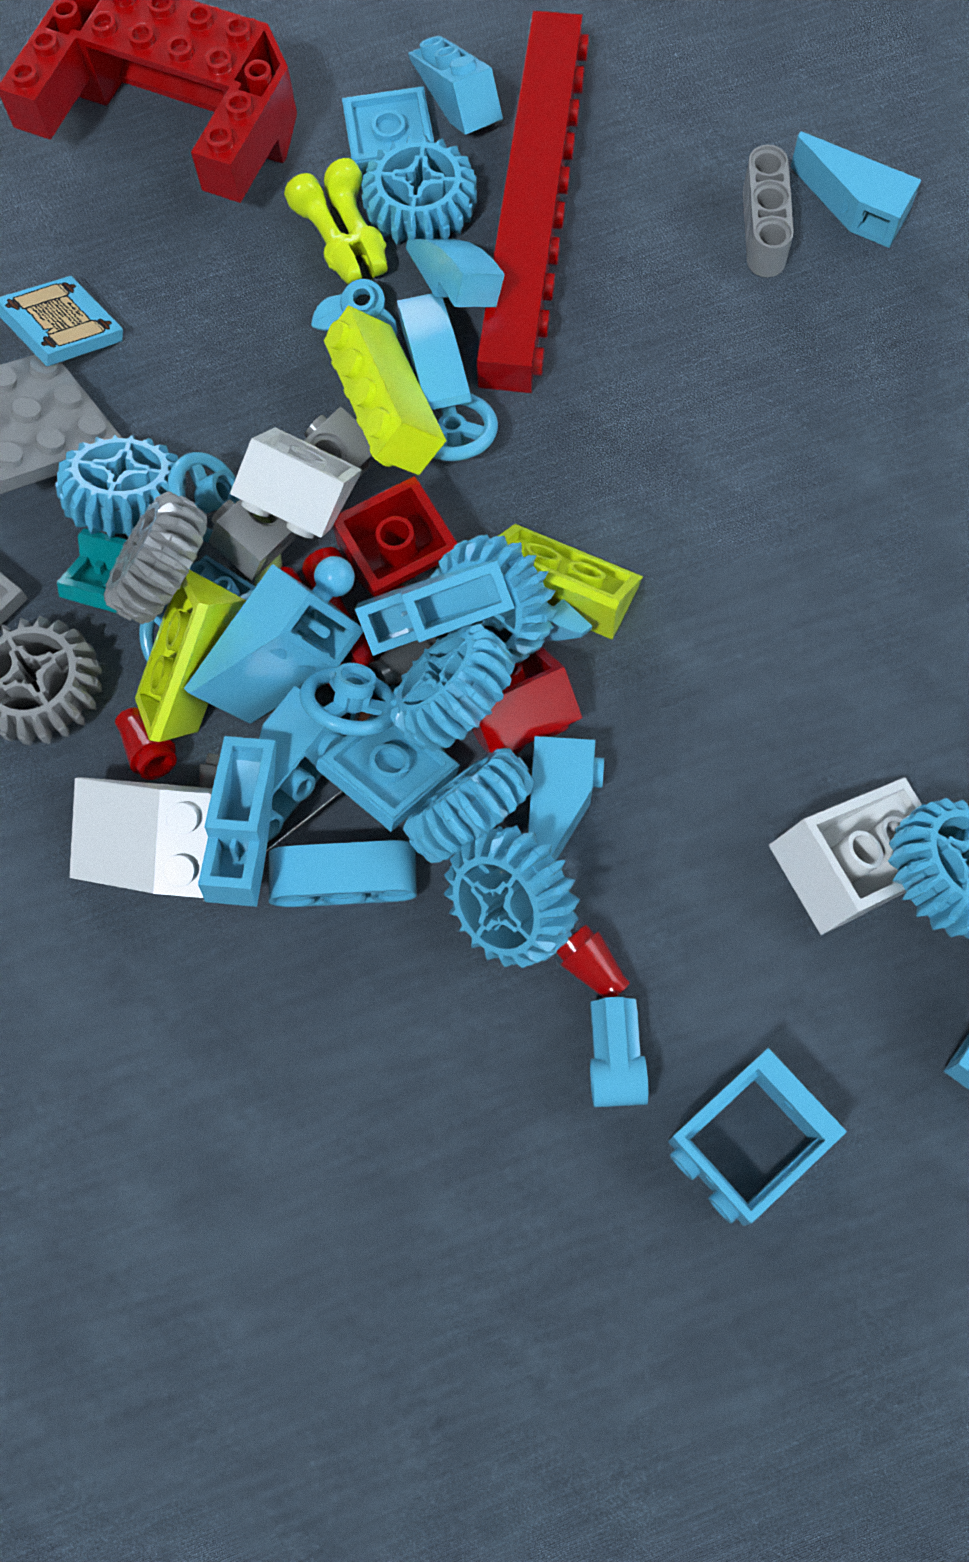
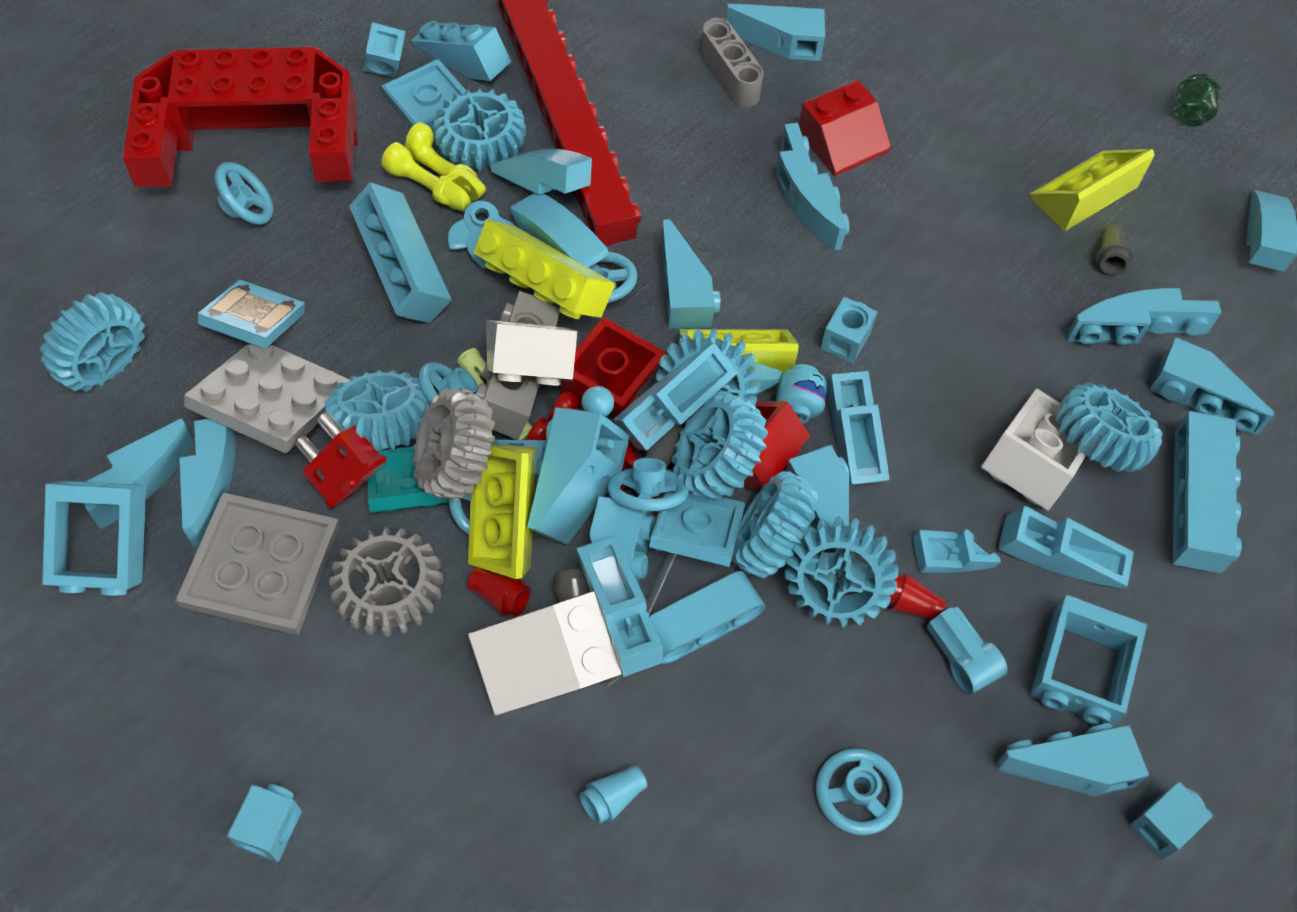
camera: 35 degrees left, 10 degrees down
none -> medium azure piece [214,162,274,224]
none -> red piece [295,412,386,508]
none -> medium azure brick [349,182,452,323]
none -> medium azure brick [363,22,406,79]
none -> medium azure cone [579,765,647,825]
none -> medium azure slope [661,219,720,329]
none -> medium azure slope [776,123,849,251]
none -> medium azure head [776,364,827,424]
none -> red slope [798,80,891,177]
none -> medium azure piece [816,748,903,835]
none -> medium azure brick [820,297,878,364]
none -> medium azure slope [826,371,890,486]
none -> medium azure slope [913,529,1001,573]
none -> medium azure slope [996,723,1149,796]
none -> medium azure slope [998,505,1134,589]
none -> medium azure brick [1129,781,1213,860]

